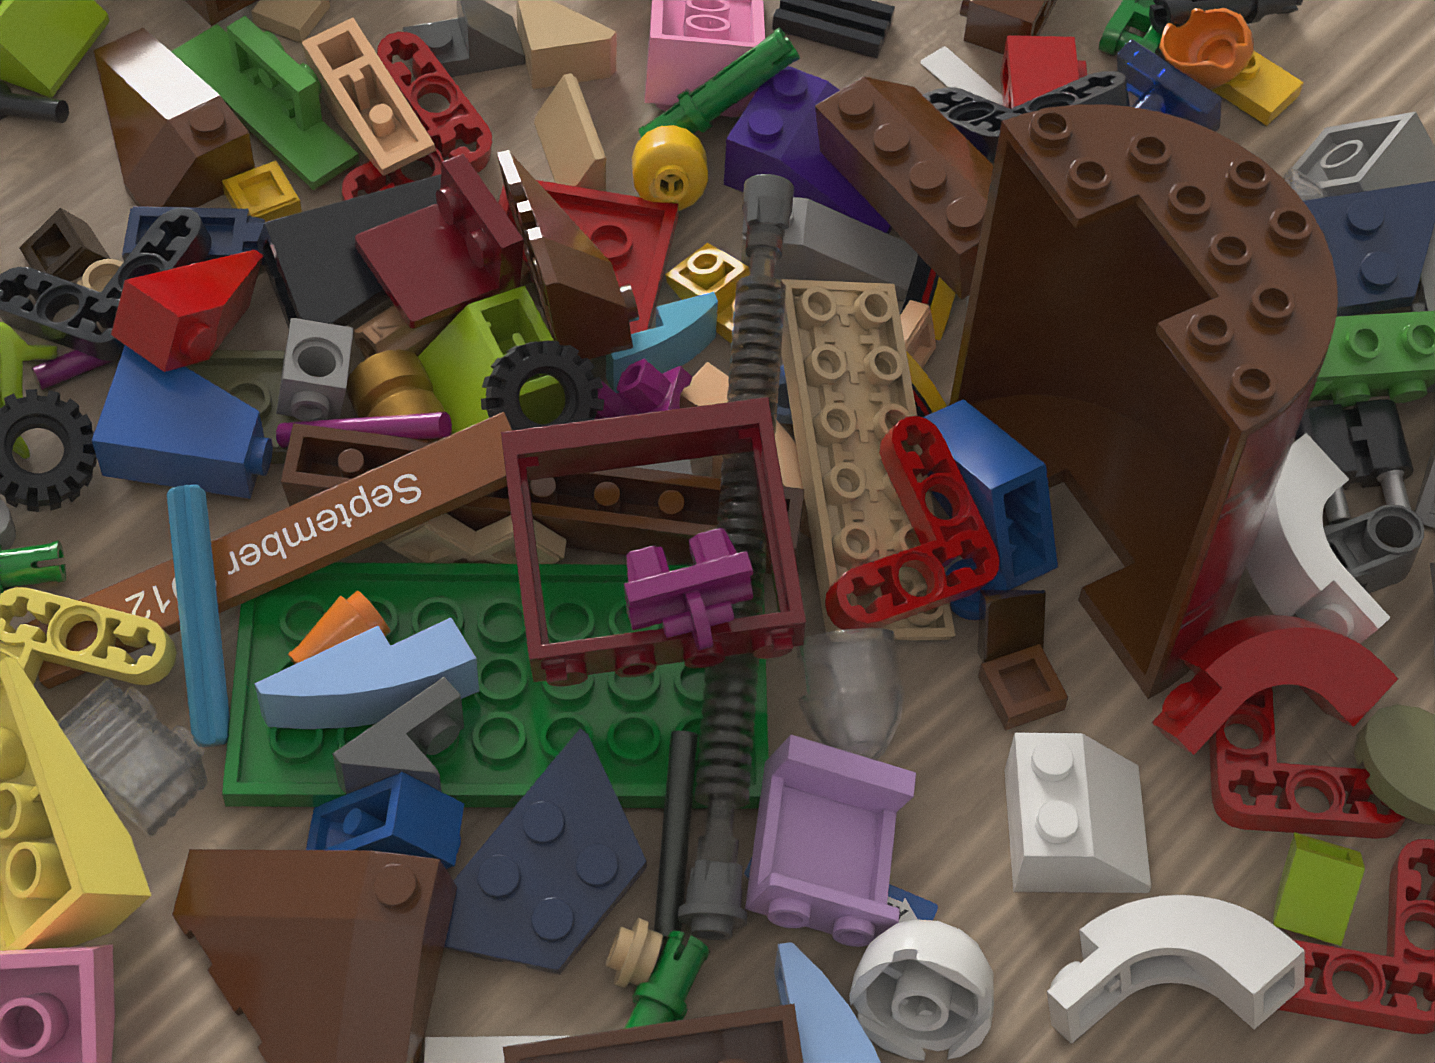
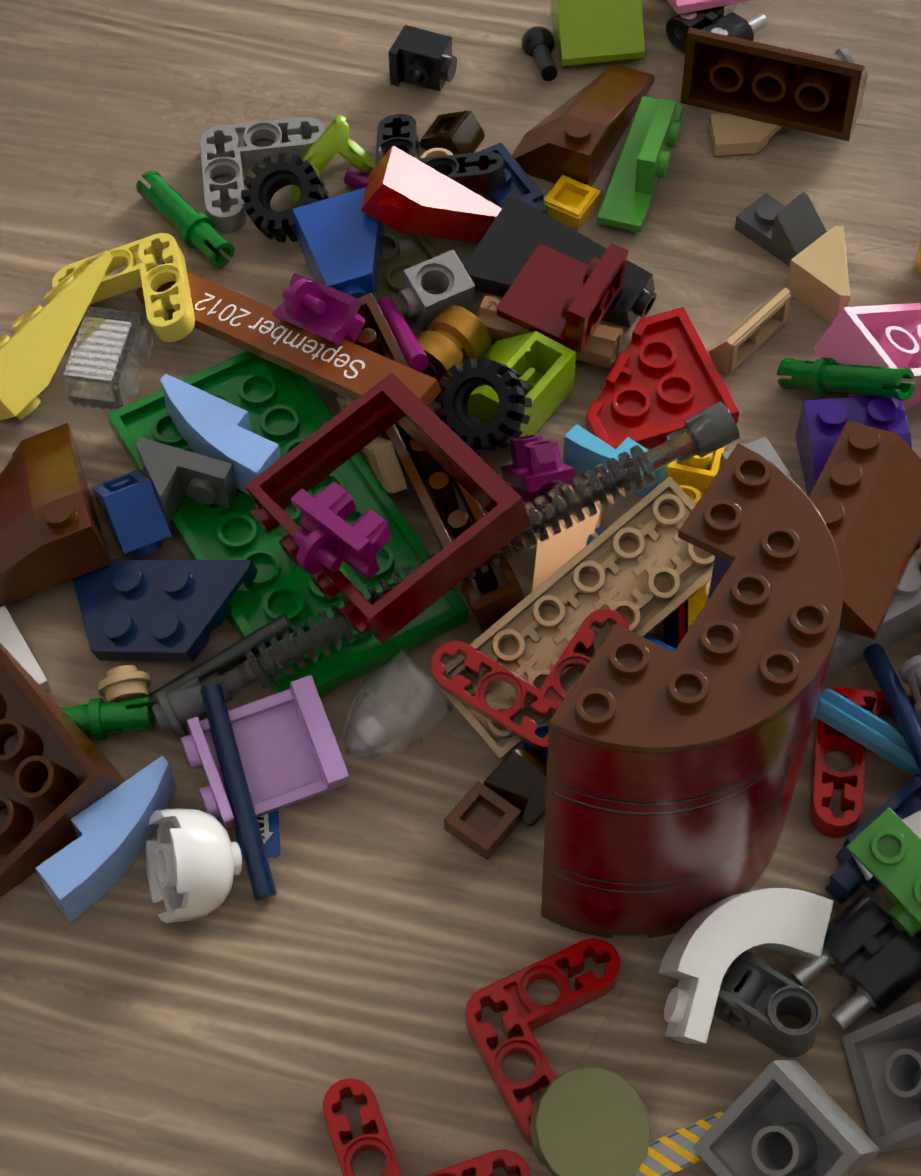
camera: 65 degrees right, 0 degrees up
dark azure axle [167,485,230,747] -> none
orange cone [288,591,391,665] -> none
light nougat slope [302,18,436,176] -> none
red beam [342,31,492,201] -> none
reddish brown wedge [497,150,639,359] -> none
yellow head [631,125,709,211] -> none
white slope [1004,733,1151,893] -> none
white arch [1047,895,1305,1044] -> none
red arch [1151,615,1398,755] -> none
lime brick [1273,832,1365,946] -> none
none -> dark blue bar [200,684,277,900]
none -> magenta hips [272,273,365,346]

